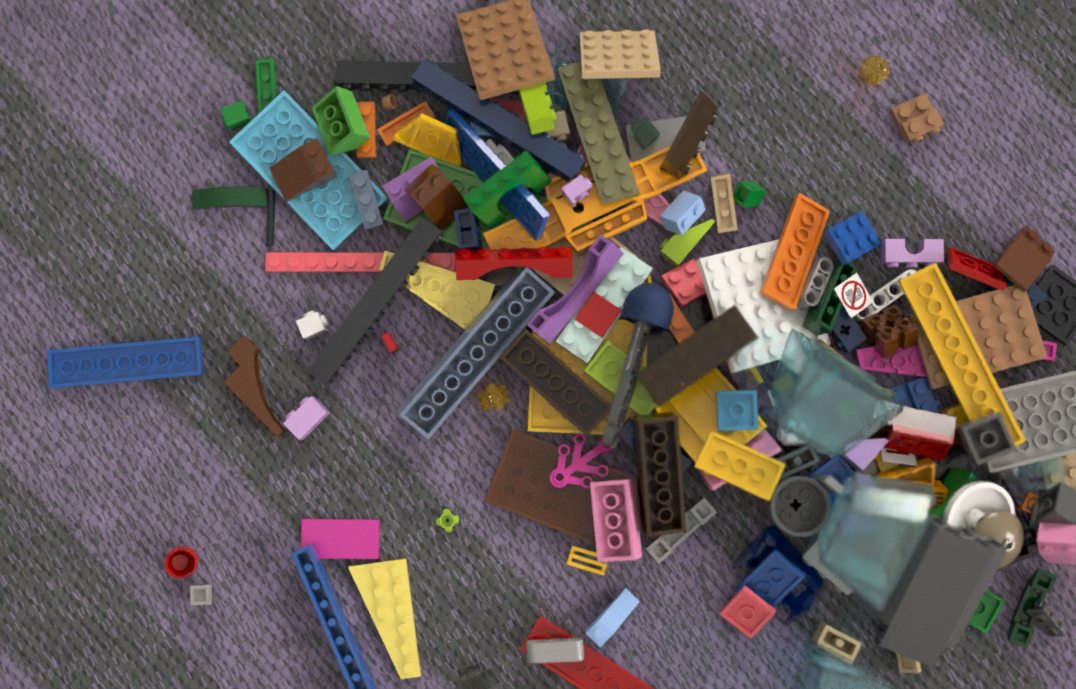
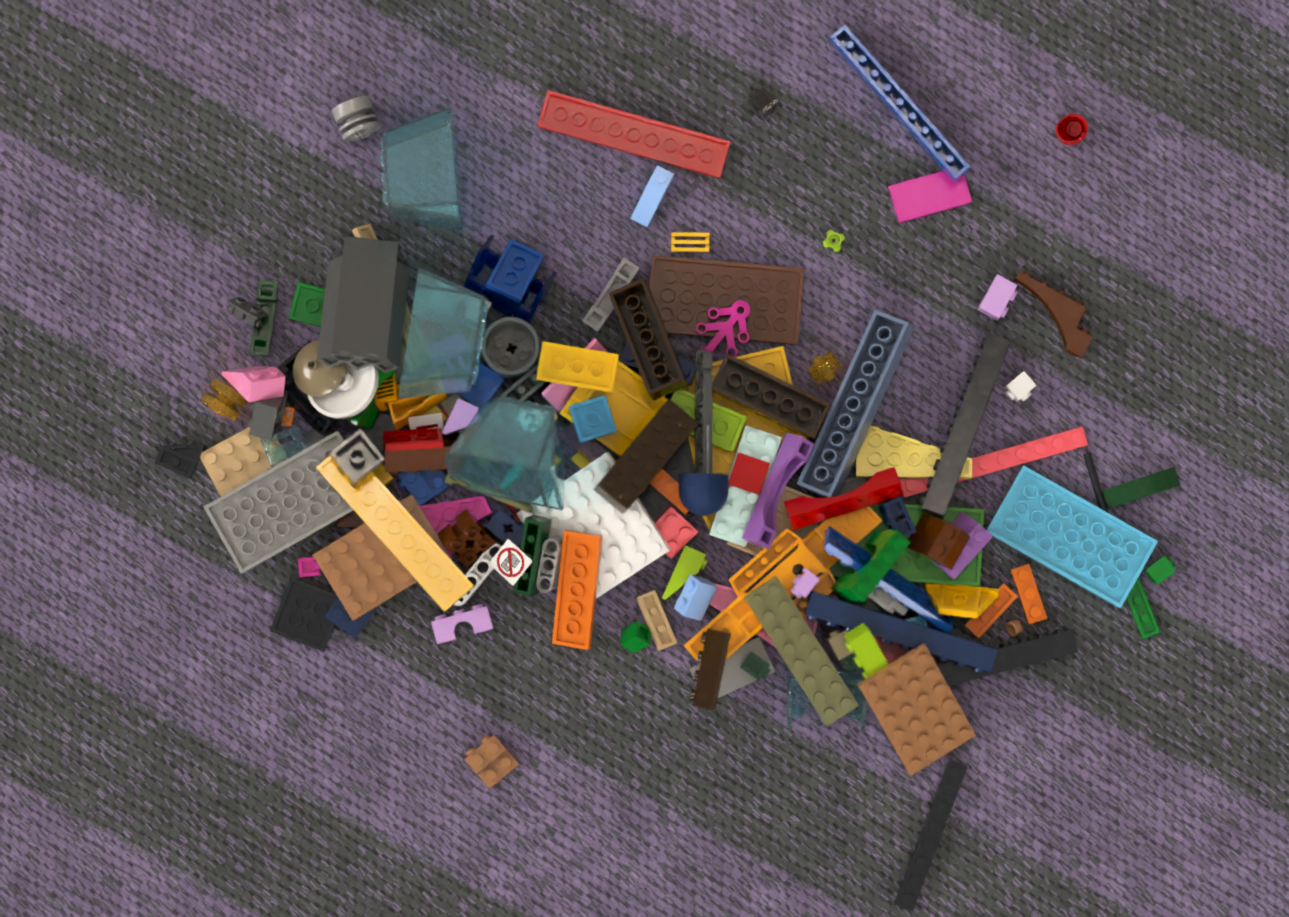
camera: 155 degrees right, 0 degrees up
blue plate [47,337,204,389] -> none
light grey plate [190,584,212,606] -> none
reddish brown slope [269,138,337,202] -> none
bright green slope [312,86,370,155] -> none
light yellow wing [348,558,421,679] -> none
sand blue plate [349,170,384,231] -> none
red tile [381,332,399,354] -> none
light grey beam [526,638,584,663] -> none
tan plate [580,30,661,79] -> none
bright pink slope [590,478,642,562] -> none
coral plate [720,585,776,639] -> none
light grey tile [812,474,845,495] -> none
tan brick [812,621,862,661] -> none
blue plate [823,211,882,265] -> none
clear yellow brick [857,55,891,86] -> none
red tile [946,247,1007,291] -> none
reddish brown slope [994,226,1055,292] -> none

